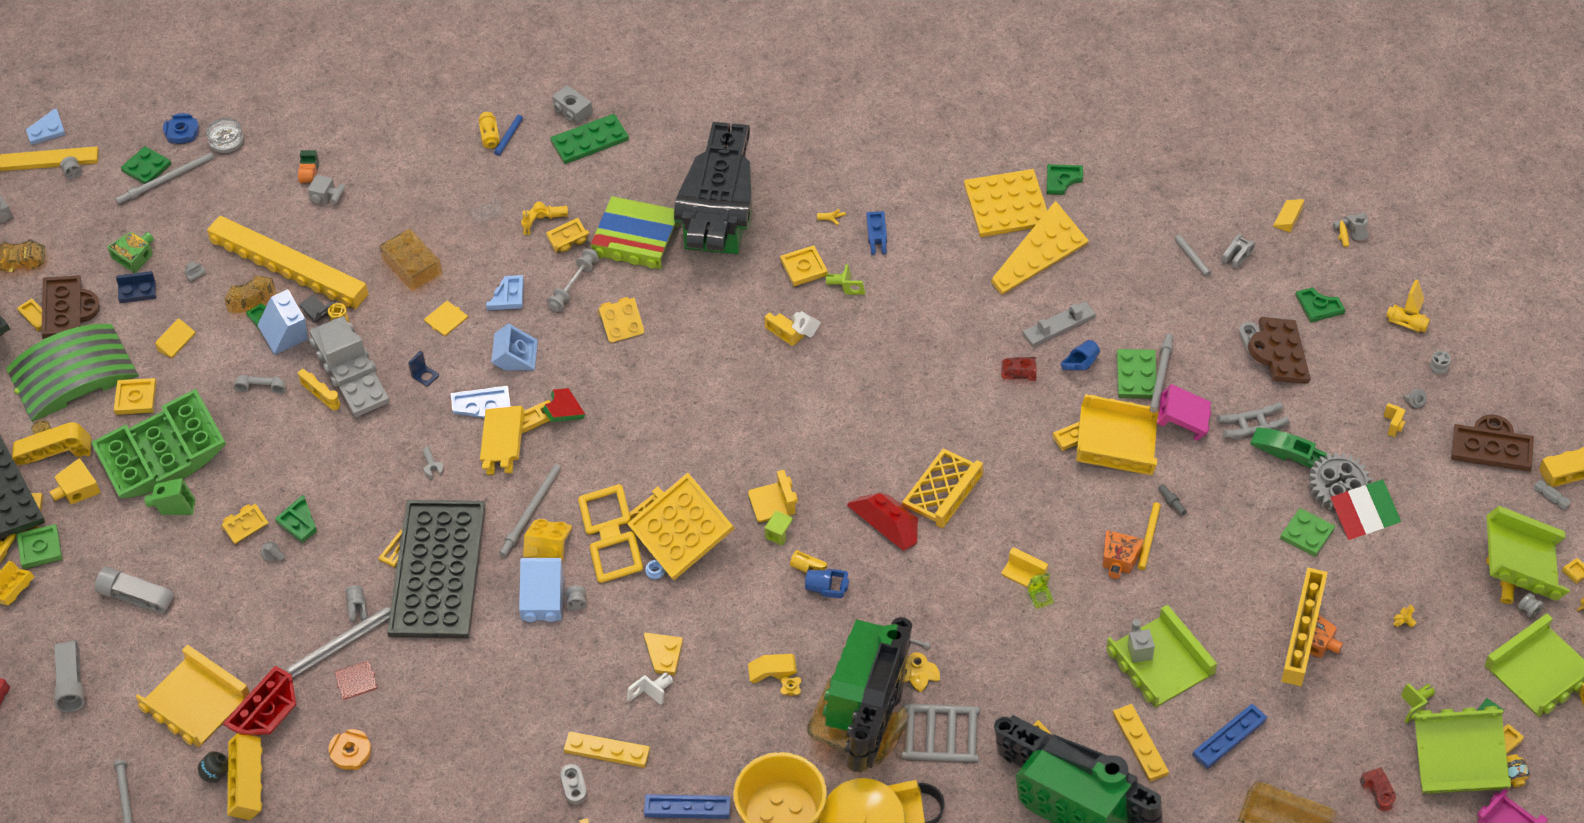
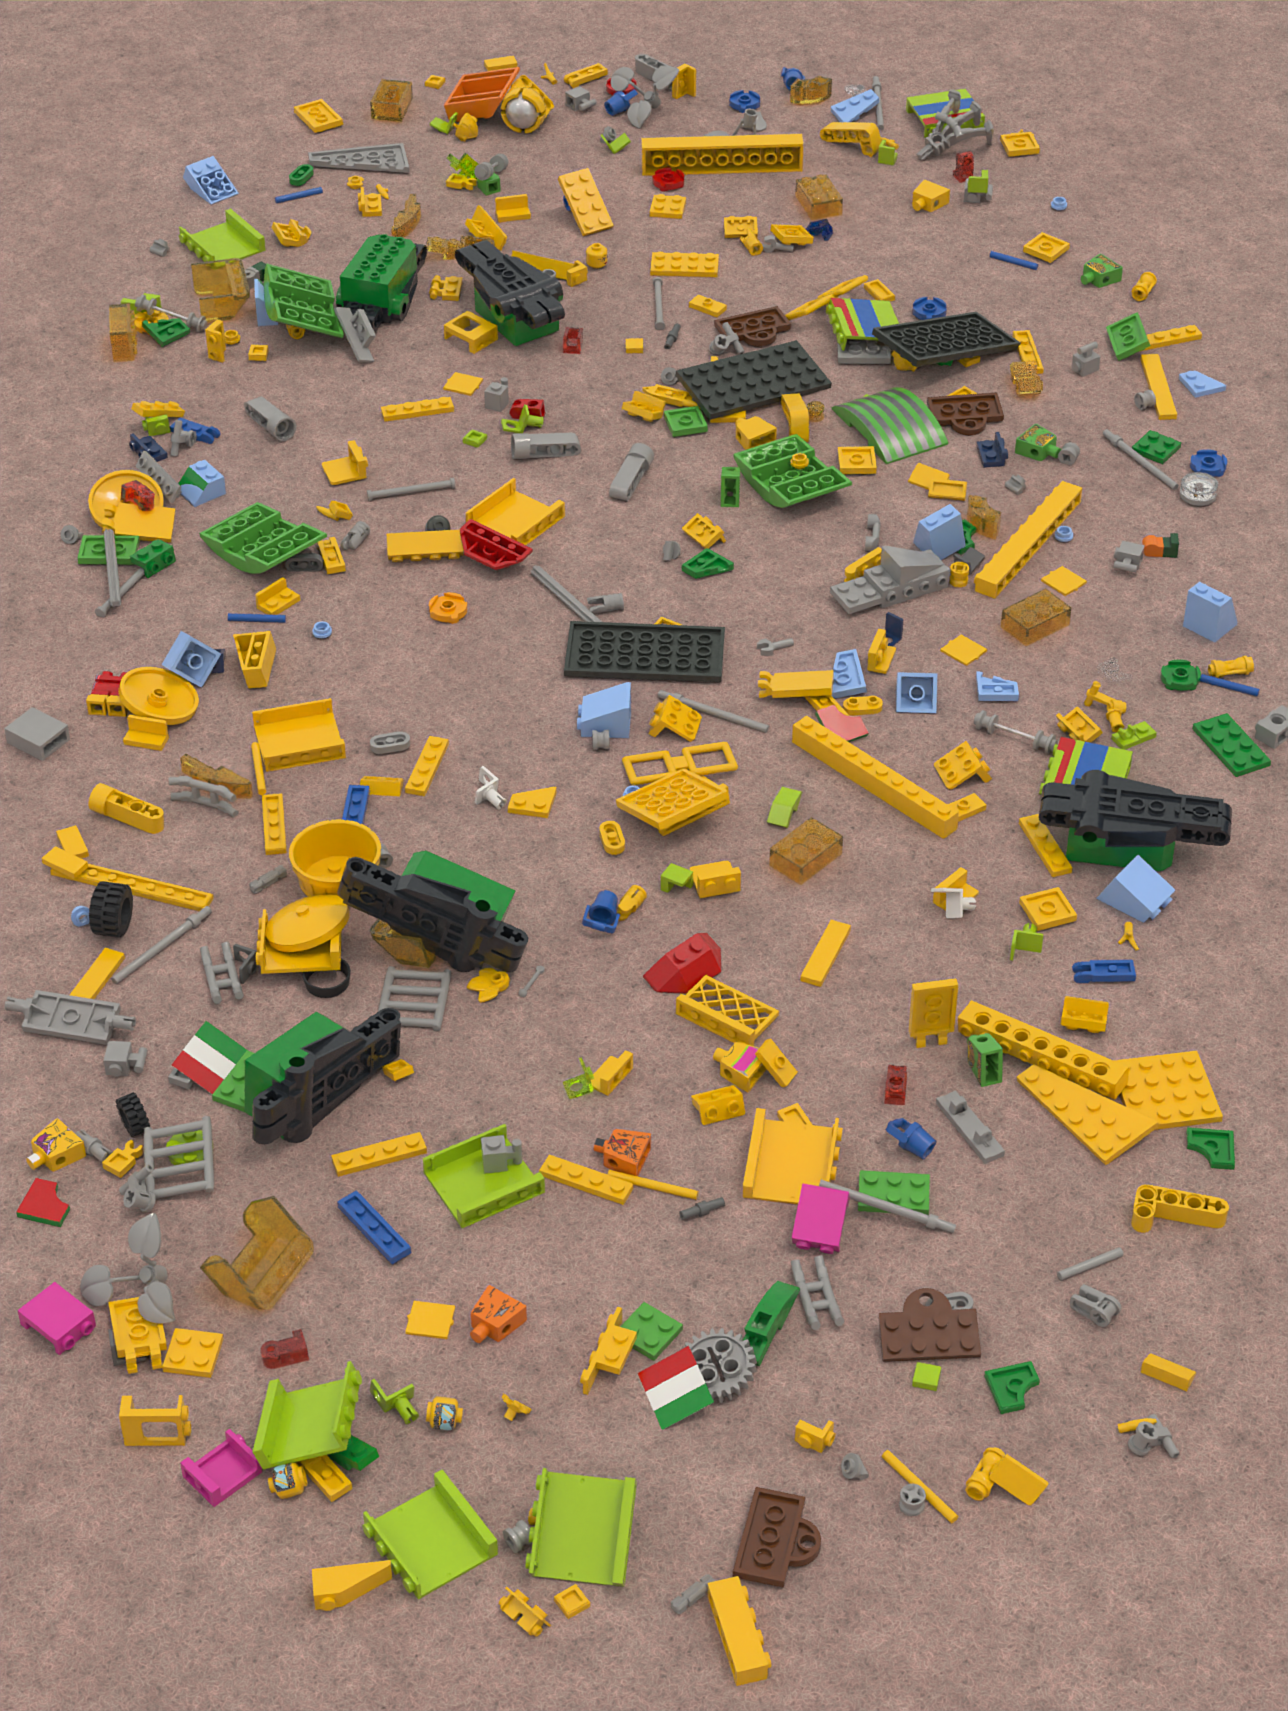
camera: 90 degrees right, 10 degrees down
clear red piece [334,660,378,700] -> none
yellow slope [748,654,797,683] -> none
yellow brick [1281,567,1328,687] -> none
none -> yellow slope [360,776,404,797]
none -> yellow piece [405,1301,455,1339]
none -> head [426,1396,463,1431]
none -> lime tile [462,429,487,448]
none -> lime bracket [501,404,544,433]
none -> yellow plate [539,1154,633,1205]
none -> yellow bracket [580,1307,637,1395]
none -> yellow plate [599,821,625,855]
none -> yellow bracket [691,1085,745,1125]
none -> yellow torso [713,1042,767,1093]
none -> yellow plate [755,1038,798,1087]
none -> lime slope [767,787,802,828]
none -> clear yellow brick [769,817,843,885]
none -> yellow plate [791,453,809,469]
none -> yellow brick [792,716,959,839]
none -> yellow tile [800,920,851,987]
none -> yellow plate [843,695,883,716]
none -> yellow bracket [867,629,896,674]
none -> yellow bar [882,1450,959,1524]
none -> yellow tile [909,978,958,1048]
none -> lime tile [912,1362,941,1391]
none -> yellow tile [928,478,967,501]
none -> yellow plate [948,793,986,822]
none -> yellow brick [958,1000,1129,1100]
none -> bright green torso [967,1033,1003,1087]
none -> yellow plate [1019,814,1073,877]
none -> yellow piece [1041,566,1087,596]
none -> light blue plate [1054,526,1073,542]
none -> light grey wheel [1058,442,1080,465]
none -> yellow bracket [1061,996,1109,1033]
none -> light blue slope [1097,855,1175,923]
none -> lime plate [1111,721,1157,750]
none -> yellow beam [1131,1185,1229,1233]
none -> green plate [1160,659,1201,691]
none -> light blue slope [1183,582,1237,642]

